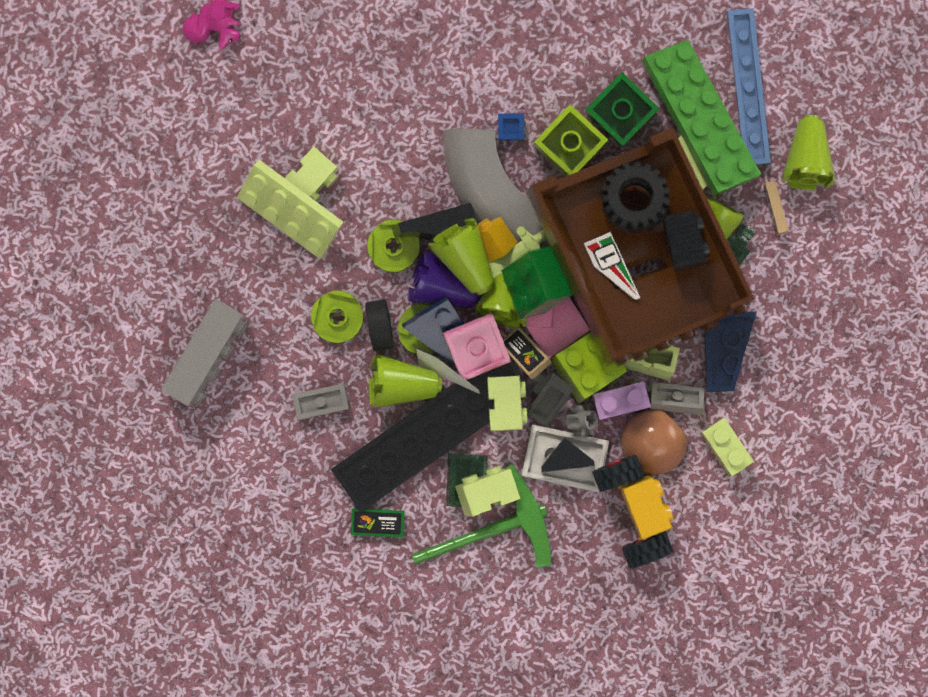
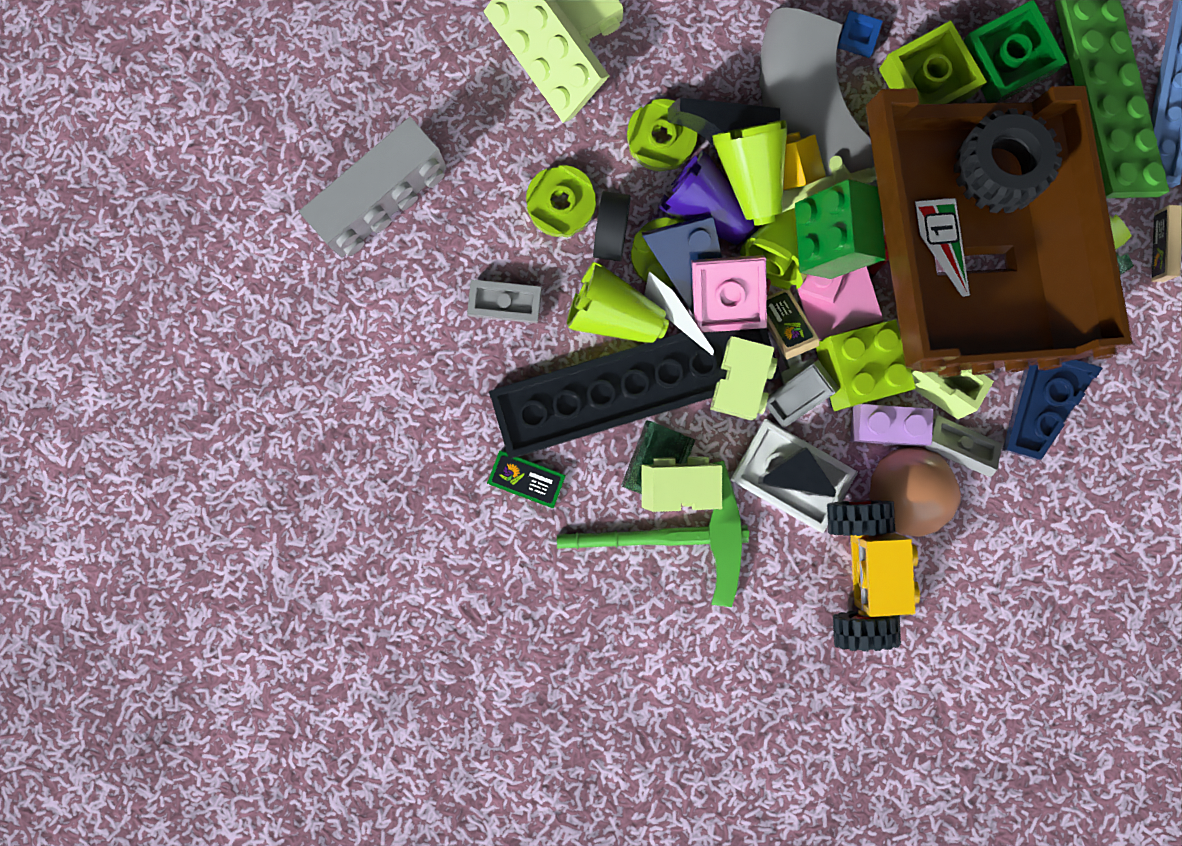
camera: 15 degrees right, 0 degrees up
light grey gear [565,404,598,436] -> none
black brick [662,210,710,272] -> none
yellowish green brick [700,418,754,477] -> none

